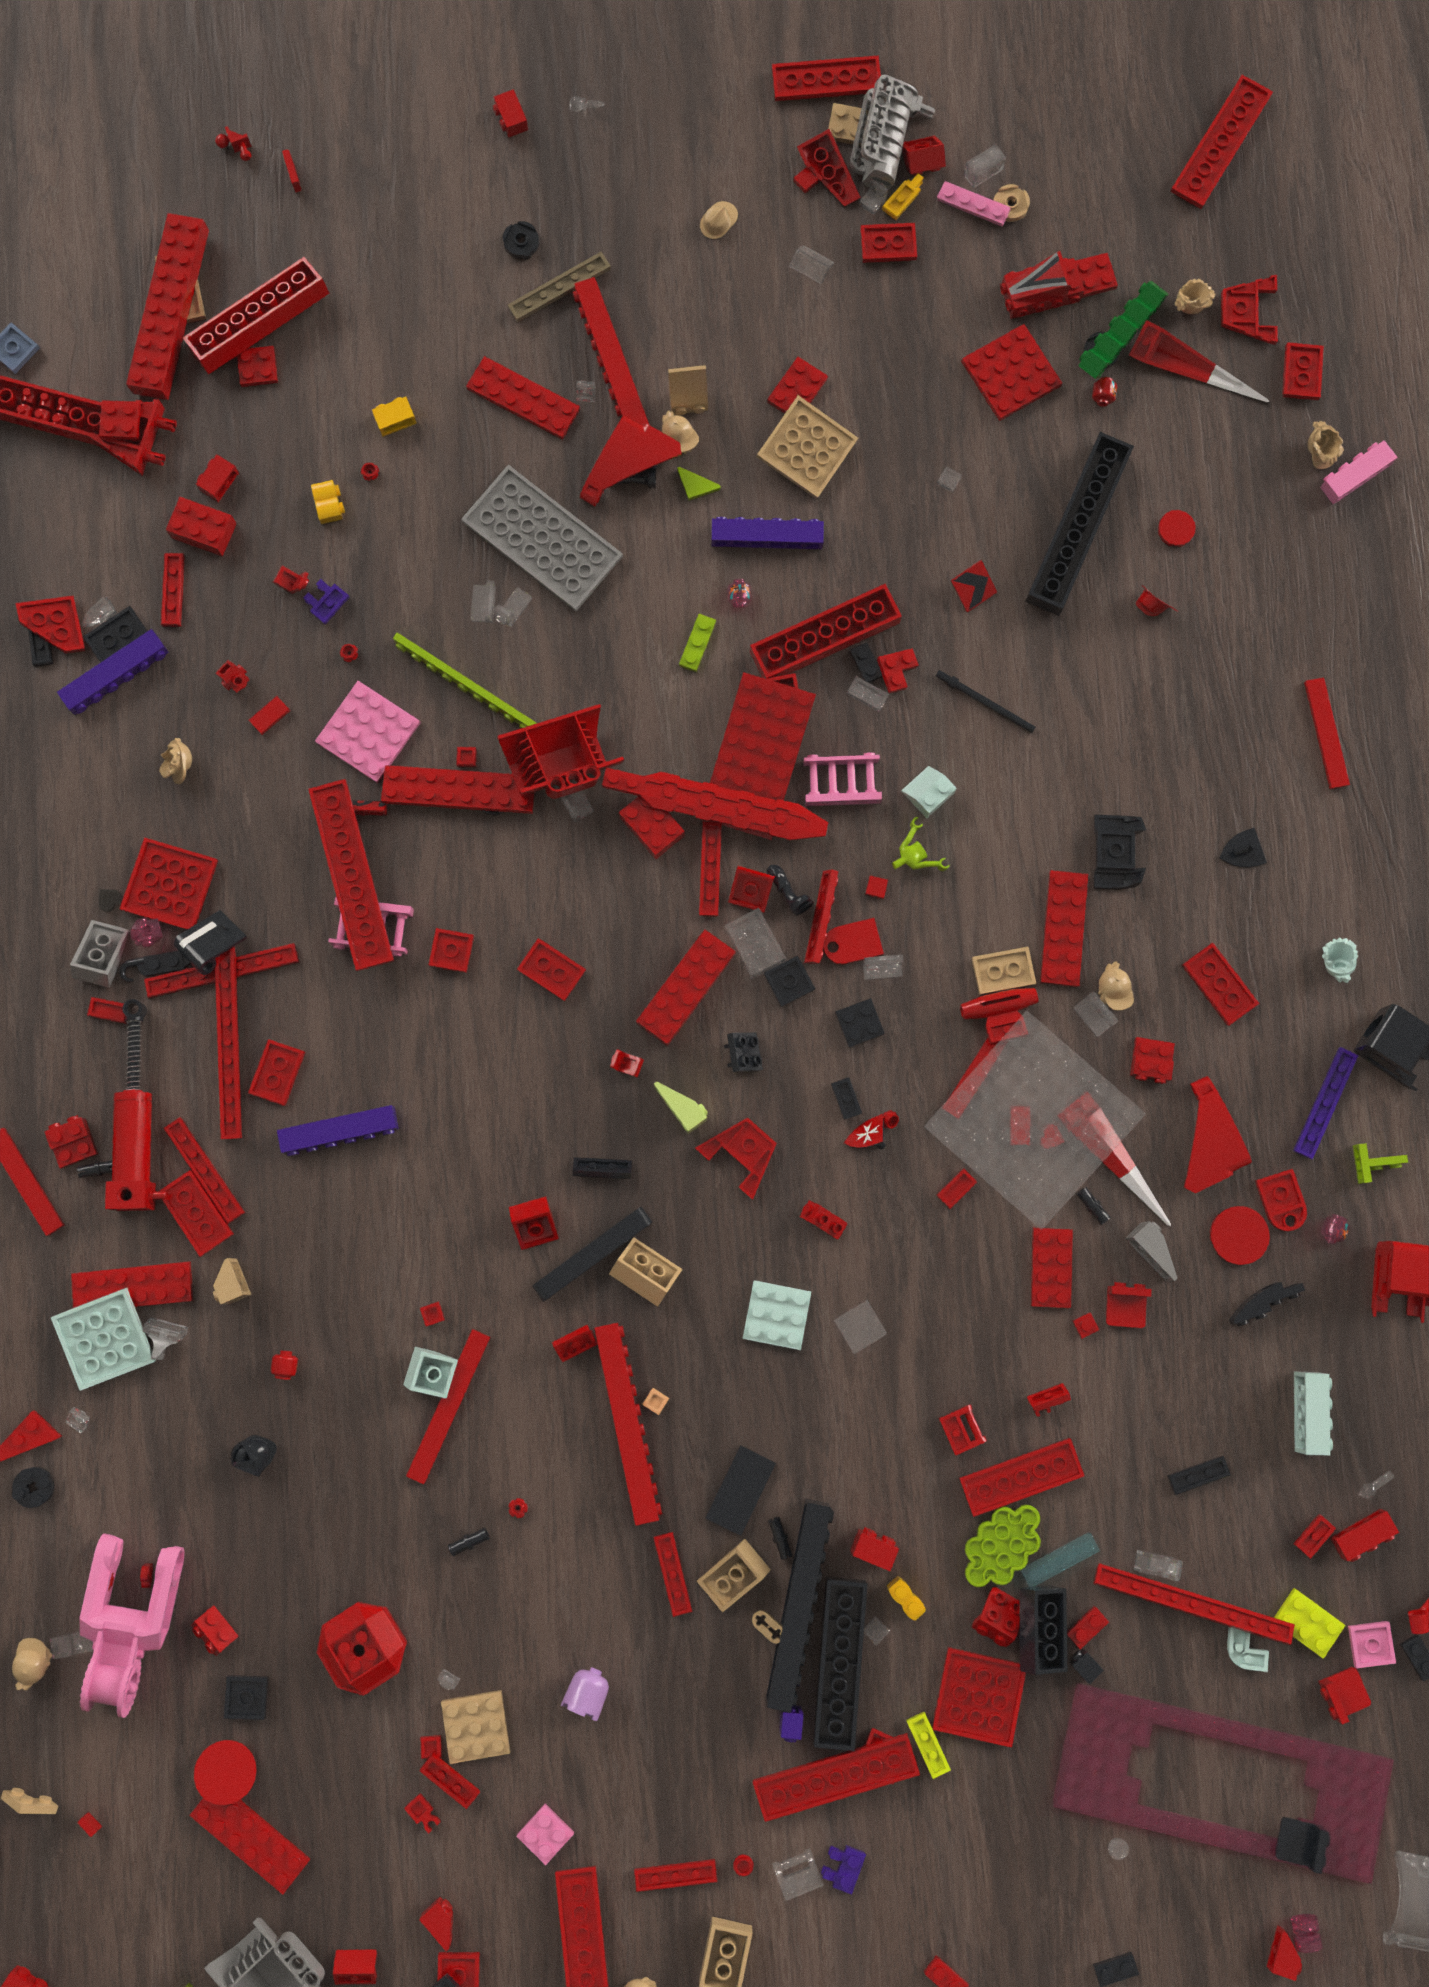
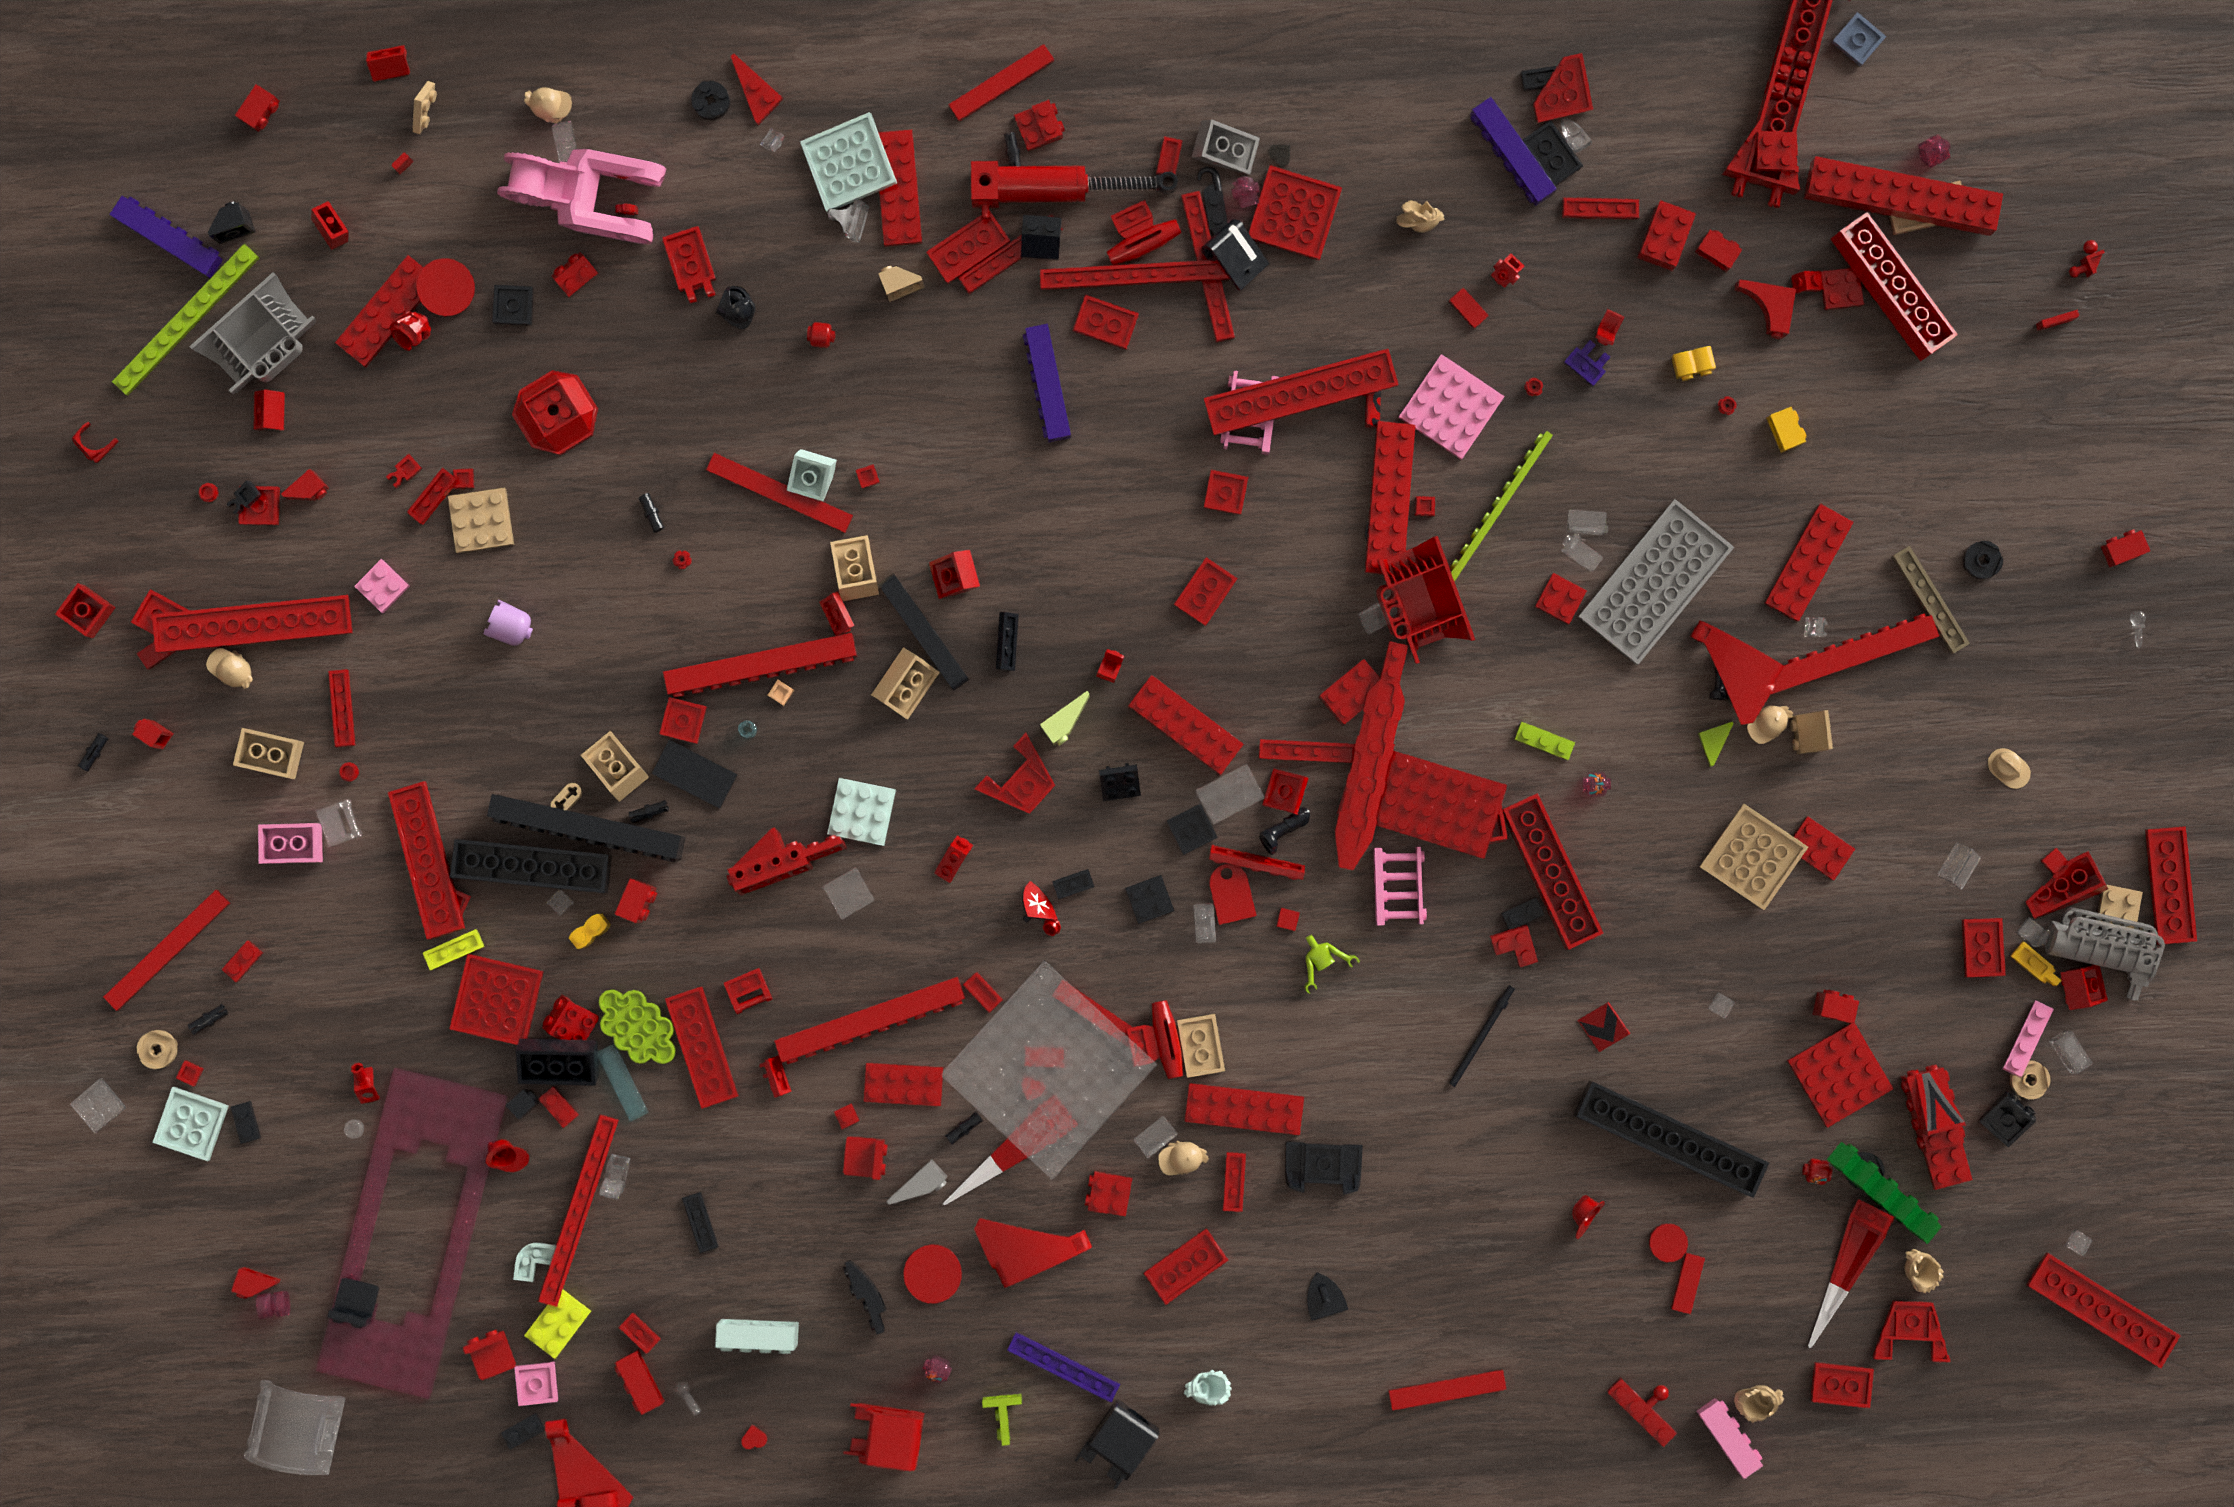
camera: 90 degrees right, 5 degrees up
clear plate [437,1669,460,1690] -> none
red tile [653,1532,692,1617] -> none
dark purple brick [711,517,824,549] -> none
dark purple brick [779,1706,804,1742] -> none
dark purple plate [821,1845,866,1895] -> none
clear plate [847,676,889,712] -> none
light aqua slope [901,766,957,818] -> none
red tile [1255,1169,1307,1231] -> none
none -> bright pink brick [258,823,323,864]
none -> red brick [311,201,349,250]
none -> red bracket [351,1063,380,1104]
none -> red helmet [390,312,431,351]
none -> red piece [485,1139,529,1172]
none -> red plate [660,697,707,744]
none -> red tile [662,226,716,304]
none -> red wedge [726,828,847,895]
none -> clear light blue bush [738,720,757,739]
none -> red tile [741,1424,767,1449]
none -> red brick [774,977,965,1065]
none -> tan slope [830,535,879,601]
none -> black slope [1021,215,1062,260]
none -> red plate [1107,200,1182,265]
none -> red plate [1223,1152,1246,1212]
none -> red plate [1535,573,1587,625]
none -> red plate [1607,1377,1677,1447]
none -> red tile [1671,1253,1705,1314]
none -> red arch [1735,279,1796,339]
none -> red bracket [1791,271,1824,294]
none -> red brick [1812,989,1859,1024]
none -> clear pink brick [1918,134,1951,168]
none -> black plate [1979,1091,2036,1148]
none -> clear tile [2065,1229,2093,1256]

